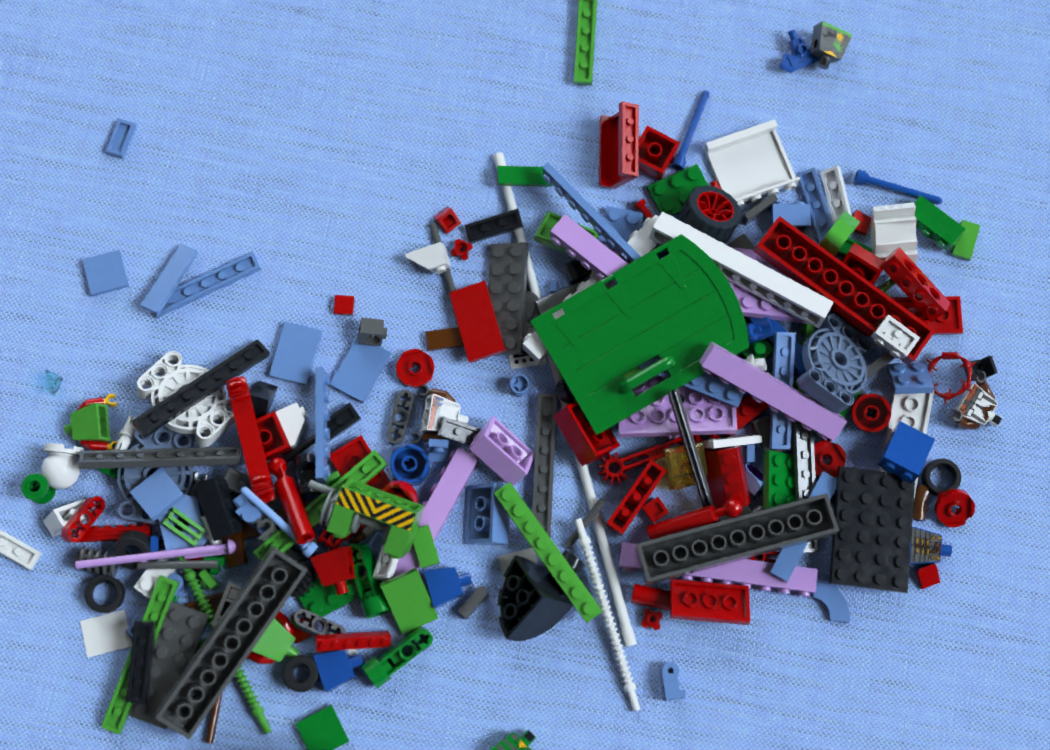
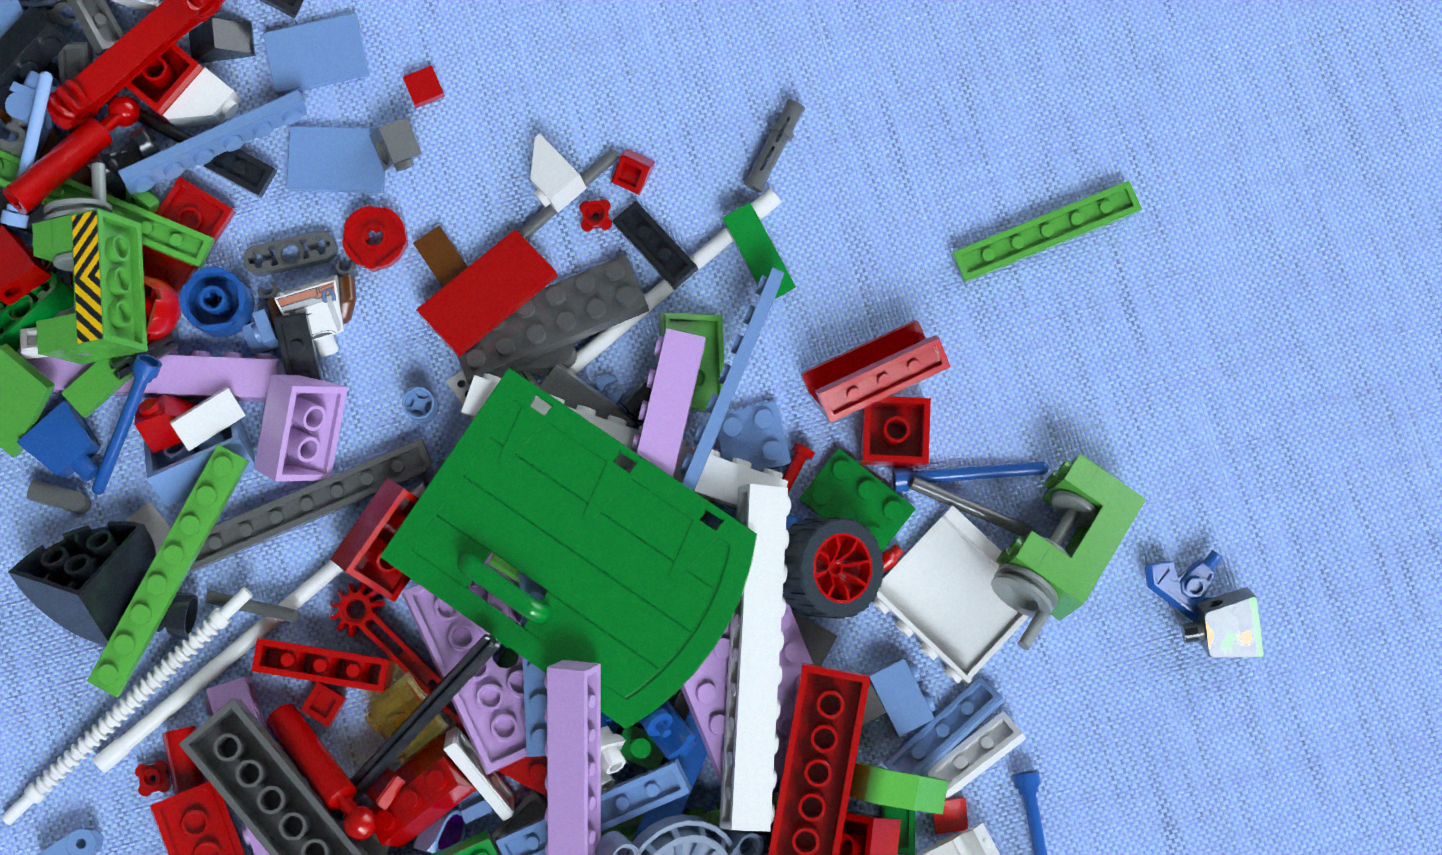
camera: 70 degrees right, 5 degrees up
dark grey tile [742,194,778,225] -> none
none -> blue piece [92,354,162,495]
none -> black pin [109,333,179,380]
none -> red slope [134,394,199,453]
none -> white tile [169,387,246,451]
none -> red tile [364,768,406,810]
none -> dark grey pin [744,99,805,193]
none -> dark grey bar [909,477,1033,537]
none -> bright green piece [991,454,1146,650]

